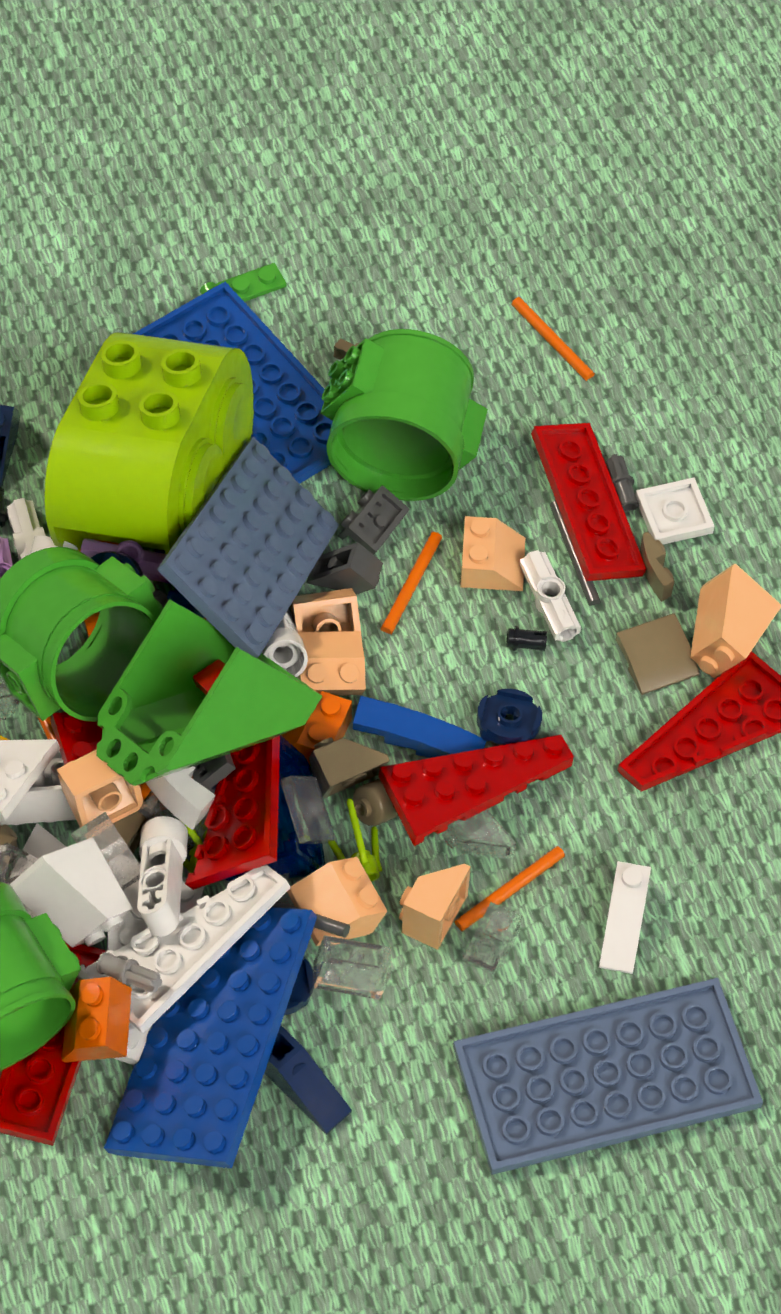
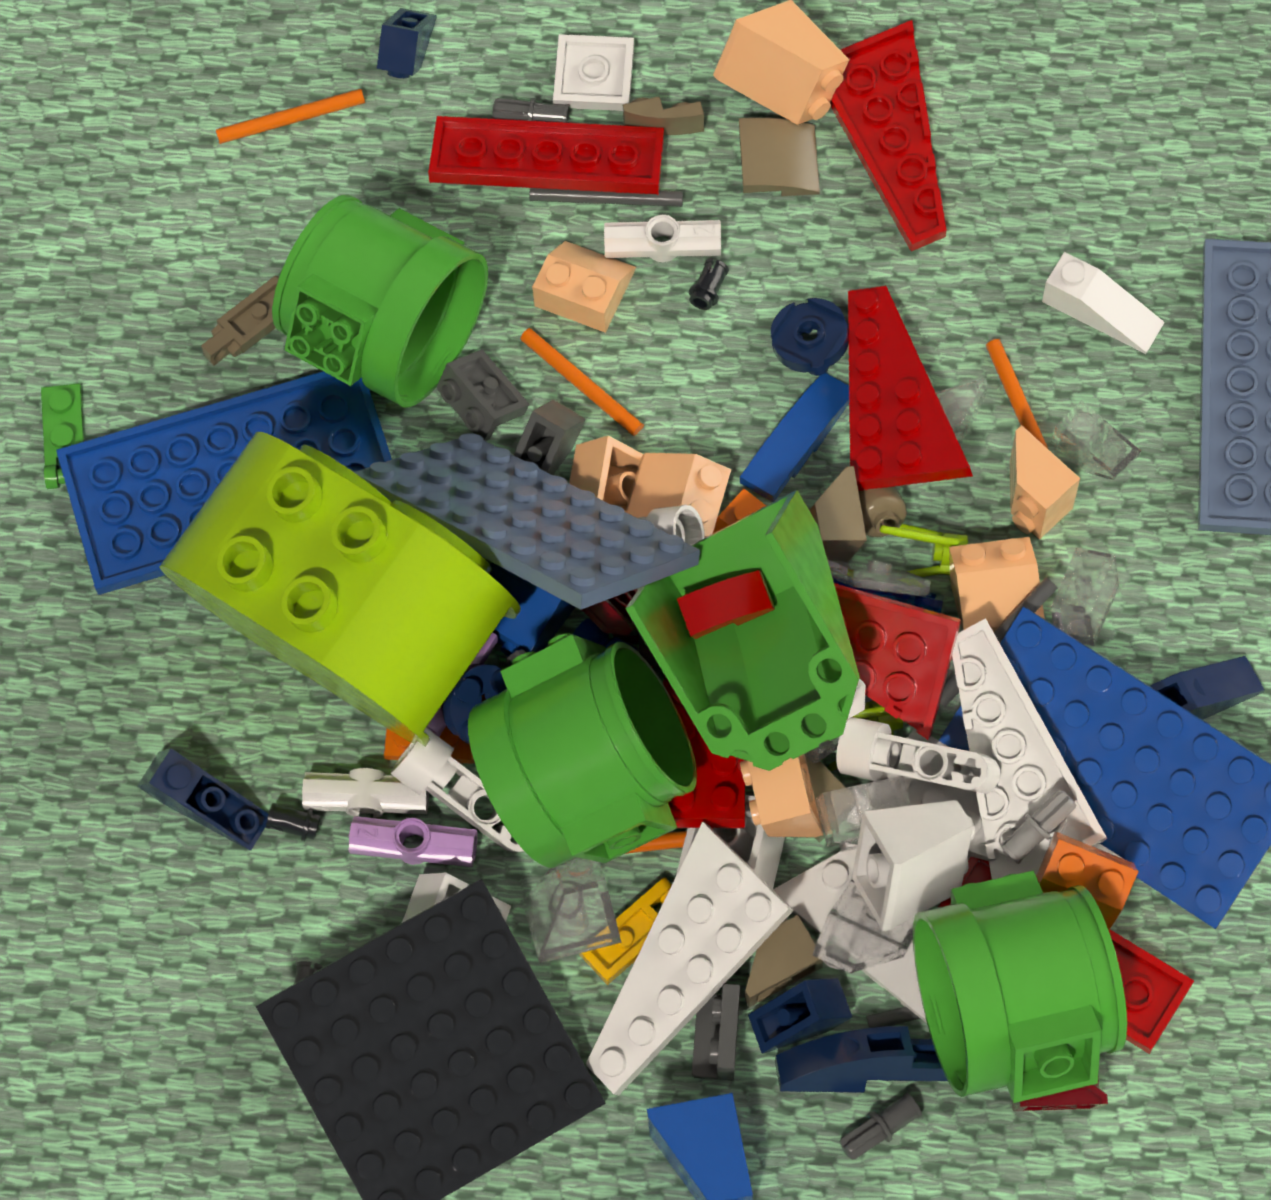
camera: 65 degrees left, 10 degrees up
none -> dark blue slope [377,8,437,79]

